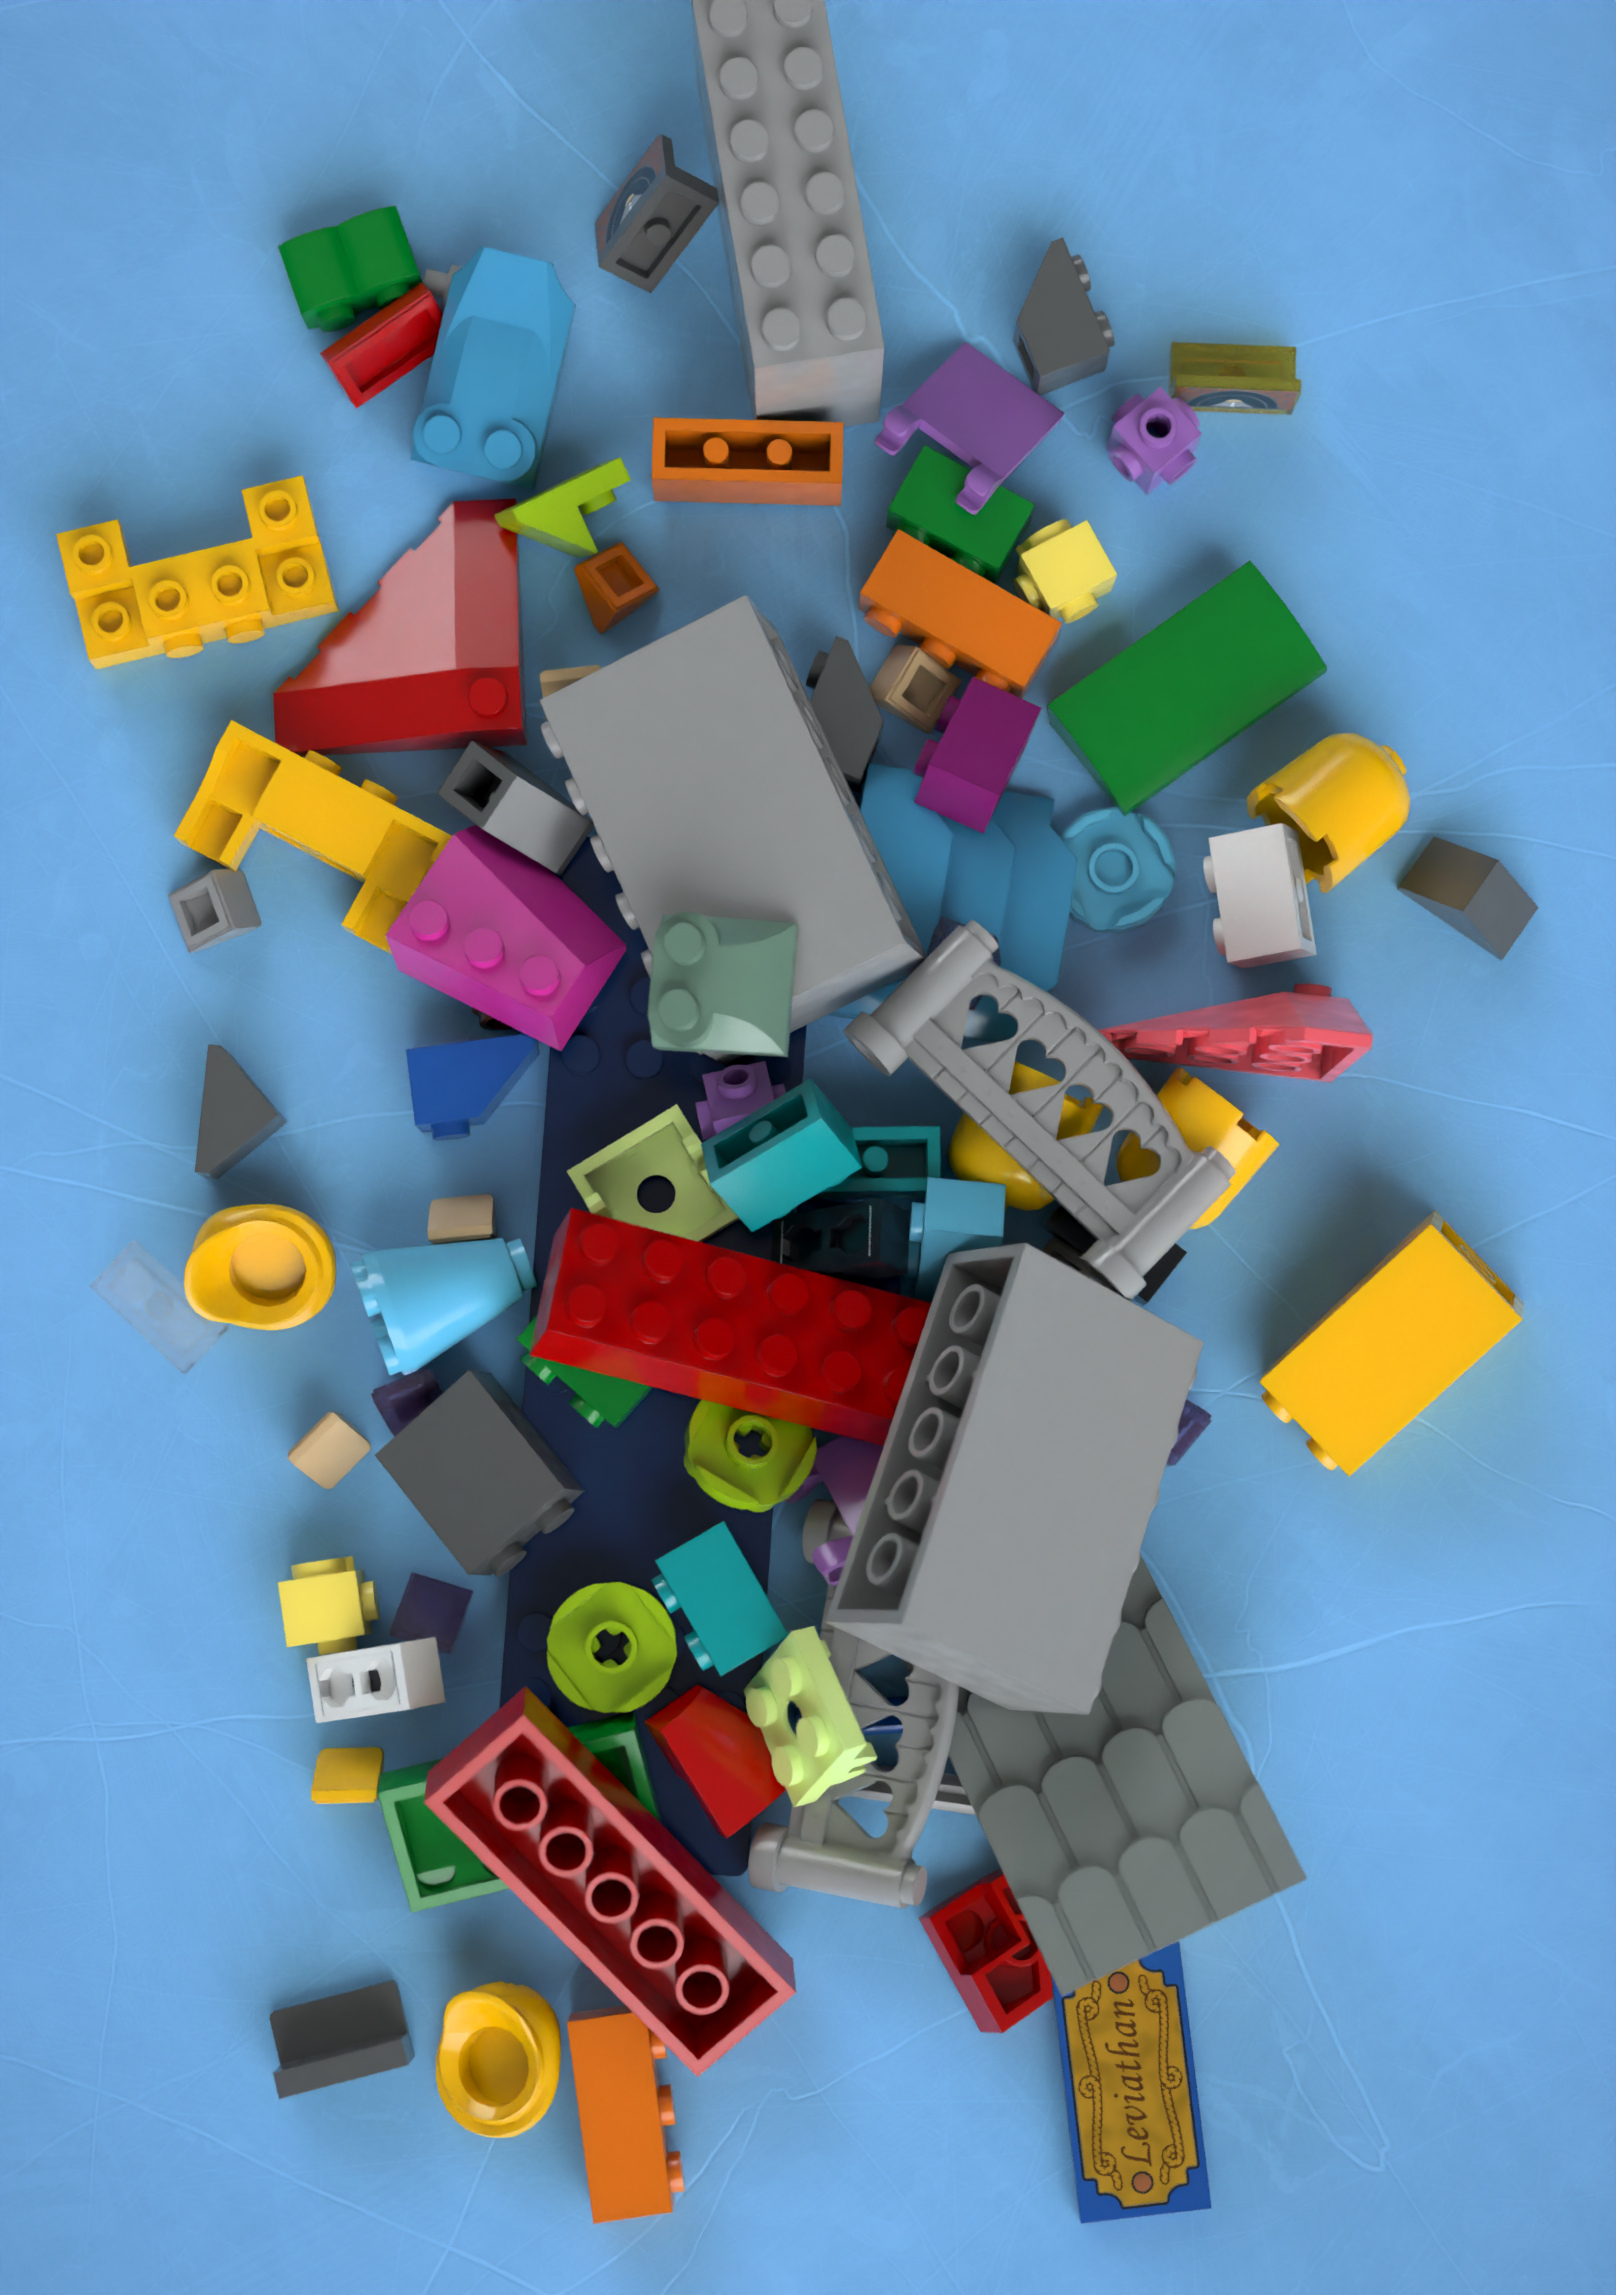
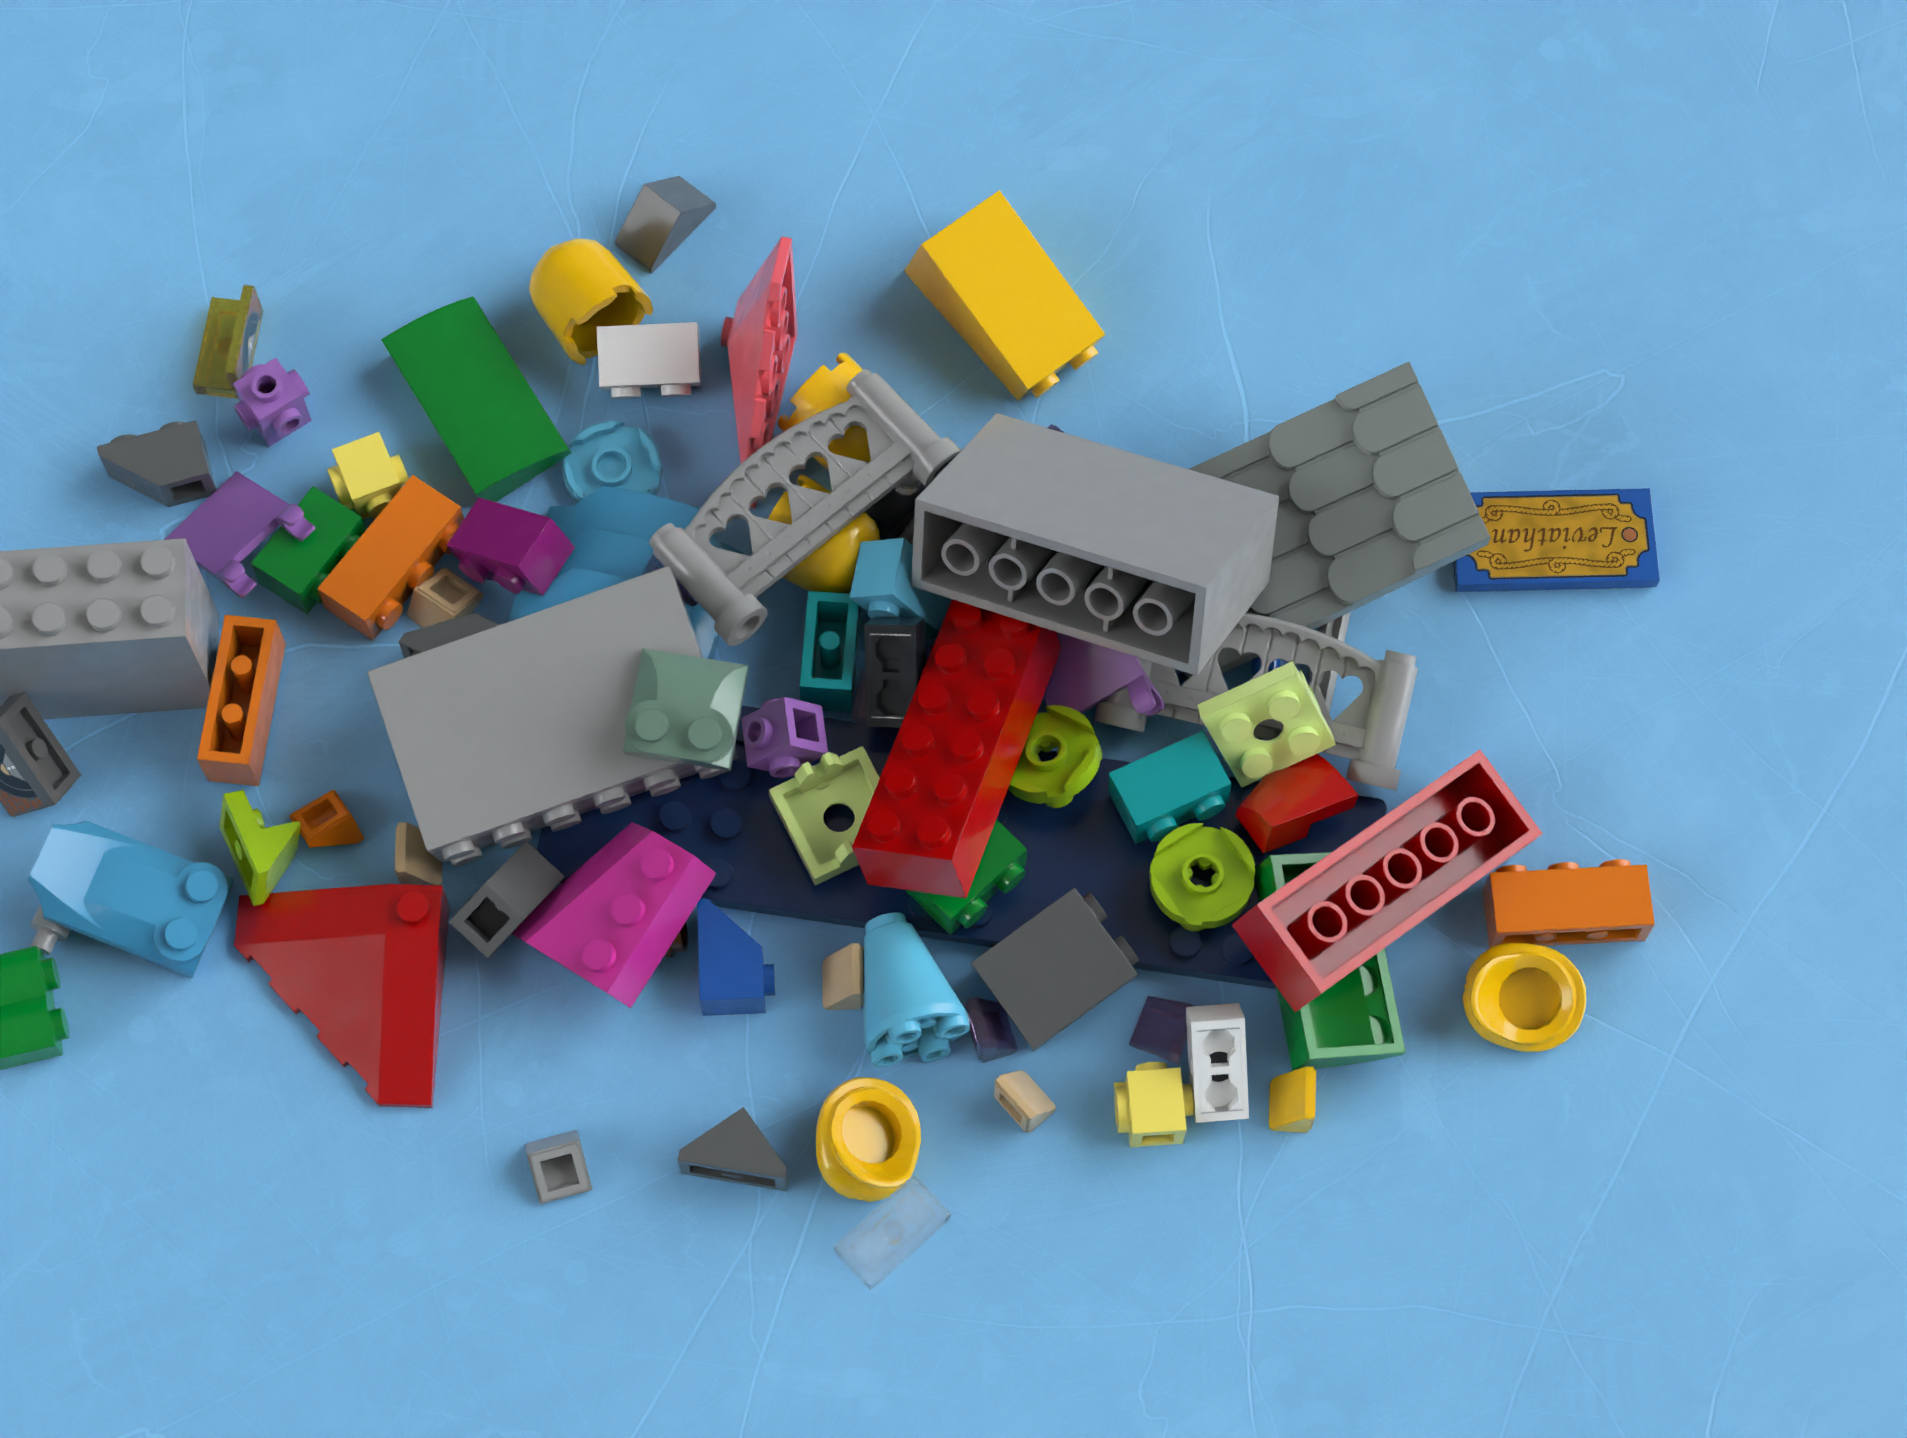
camera: 85 degrees left, 15 degrees down
yellow bracket [56,475,339,669] -> none
yellow bracket [174,720,452,955] -> none
dark grey panel [270,1980,415,2099] -> none
red tile [319,282,443,409] -> none
teal brick [701,1078,862,1232] -> none
red slope [919,1868,1053,2033] -> none

